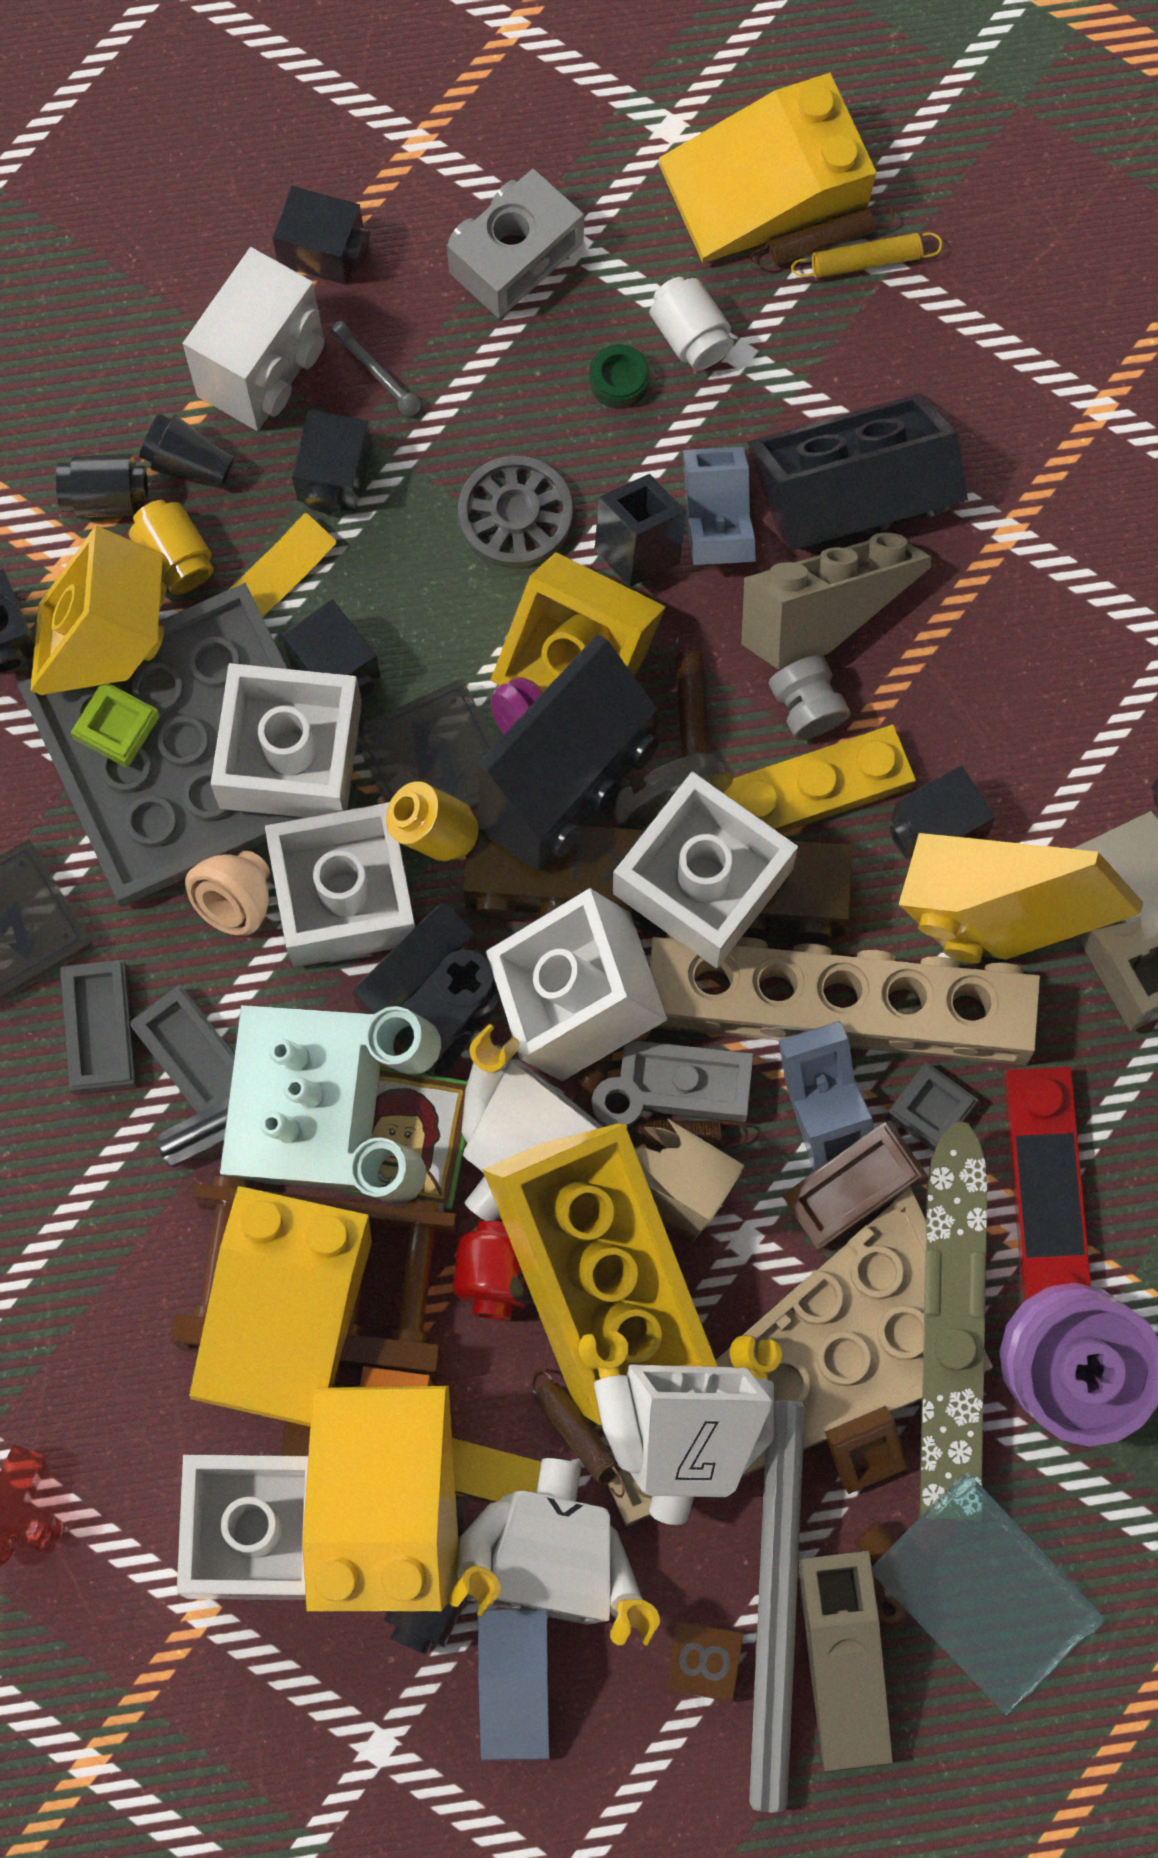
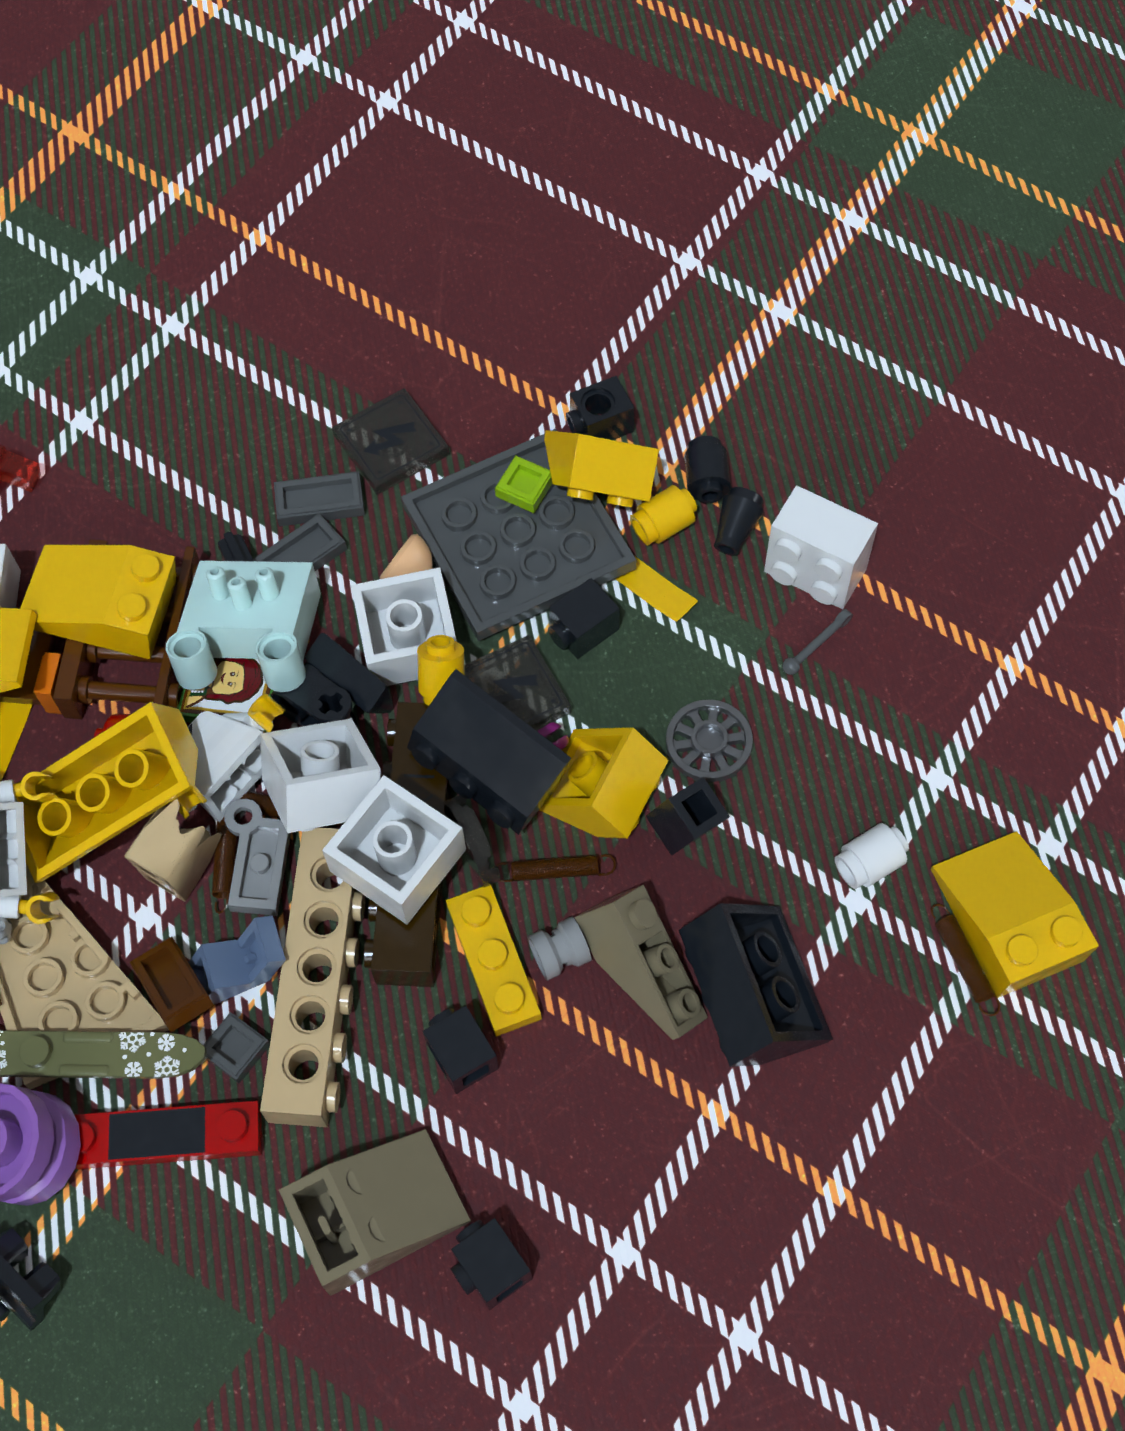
camera: 90 degrees right, 10 degrees down
white brick [211,663,362,818] -> none
black brick [272,186,370,285] -> none
black brick [292,410,372,514] -> none
light grey brick [447,168,584,319] -> none
dark green tile [589,344,650,409] -> none
sand blue slope [683,447,755,565] -> none
yellow piece [791,233,943,279] -> none
yellow slope [899,833,1143,964] -> none

